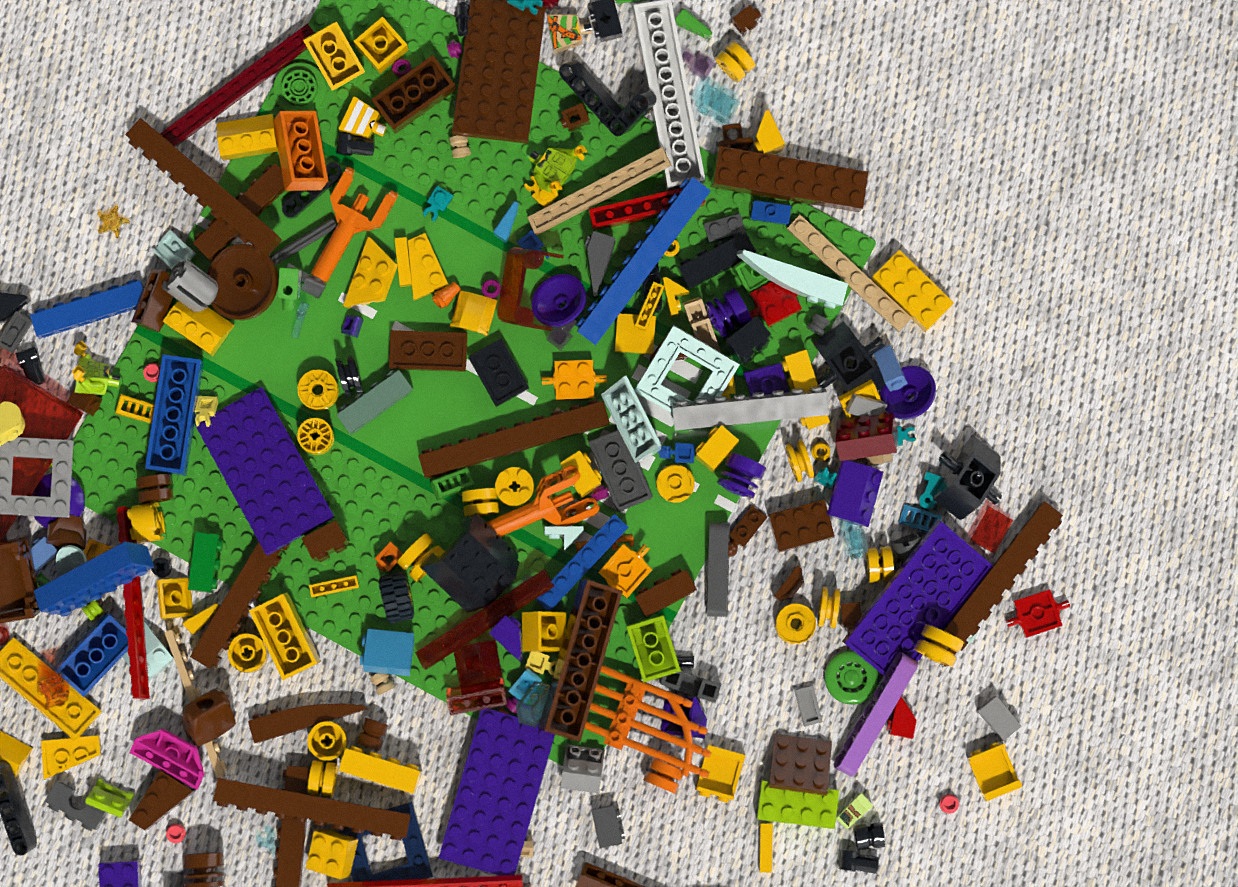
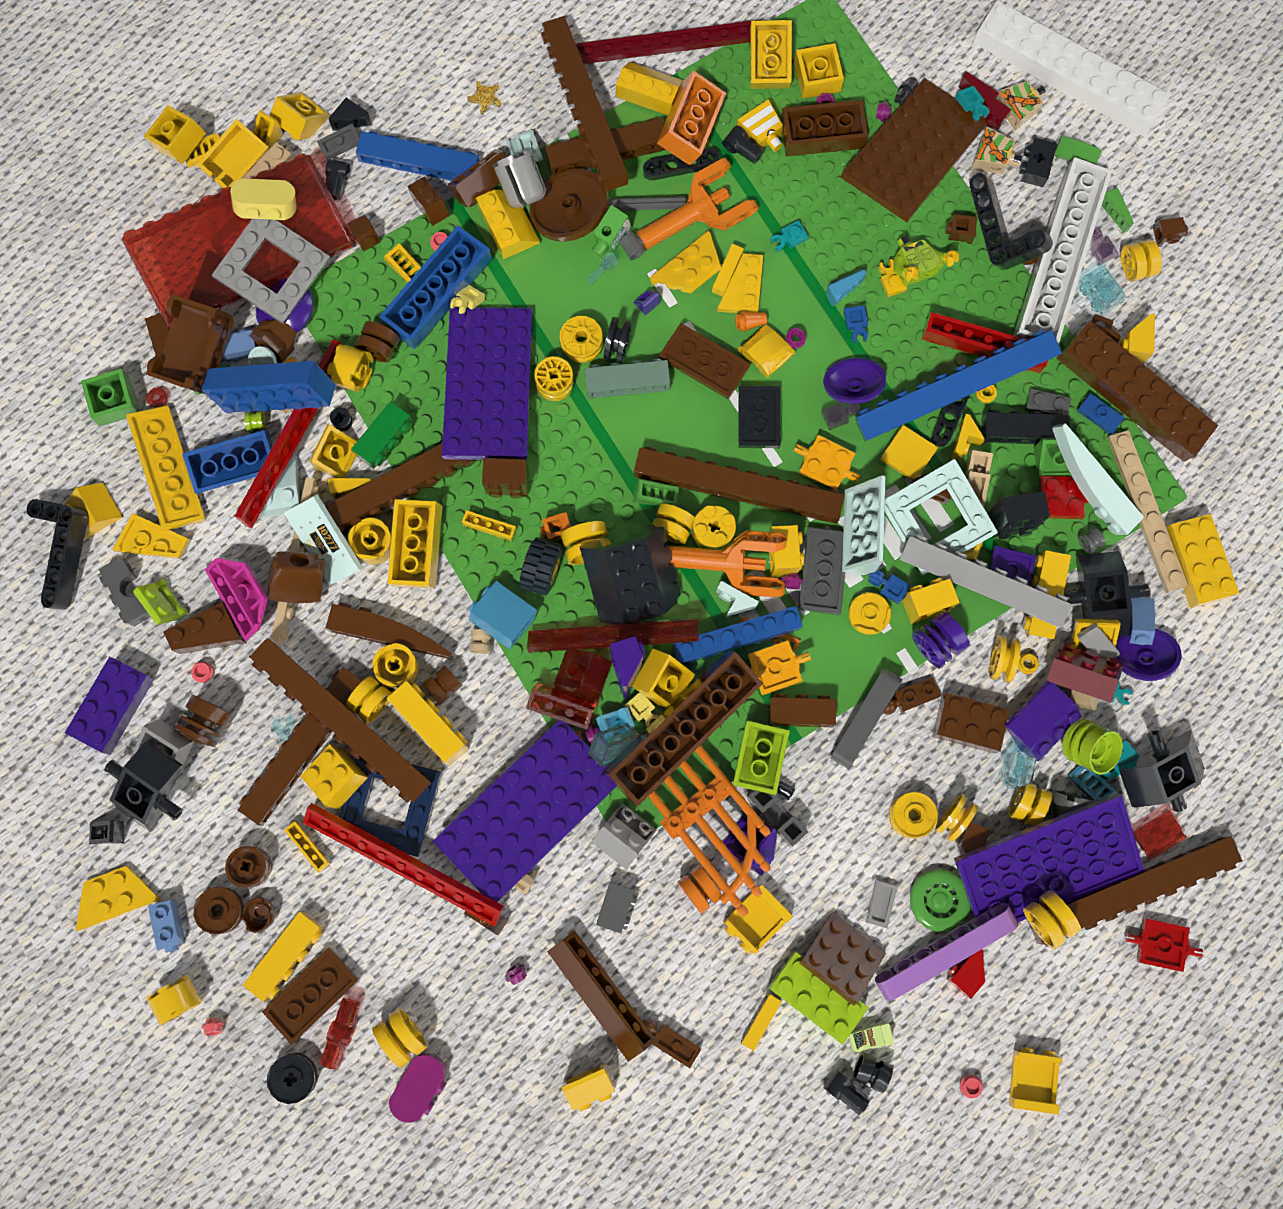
camera: 30 degrees right, 5 degrees down
clear orange piece [37,673,69,710] -> none
lime torso [72,341,120,395] -> none
bright green wheel [273,63,327,111] -> none
tan wheel [449,135,471,158] -> none
clear red windscreen [497,247,565,331] -> none
tan plate [528,147,672,235] -> none
dark grey slope [585,231,615,298] -> none
yellow piece [635,282,665,332] -> none
dark purple wheel [705,288,752,338] -> none
reddish brown slope [773,565,804,601] -> none
teal plate [814,467,837,490] -> none
light grey brick [977,696,1022,741] -> none
none -> light aqua tile [284,494,363,585]
none -> reddish brown brick [407,177,449,226]
none -> lime wheel [1062,719,1123,775]

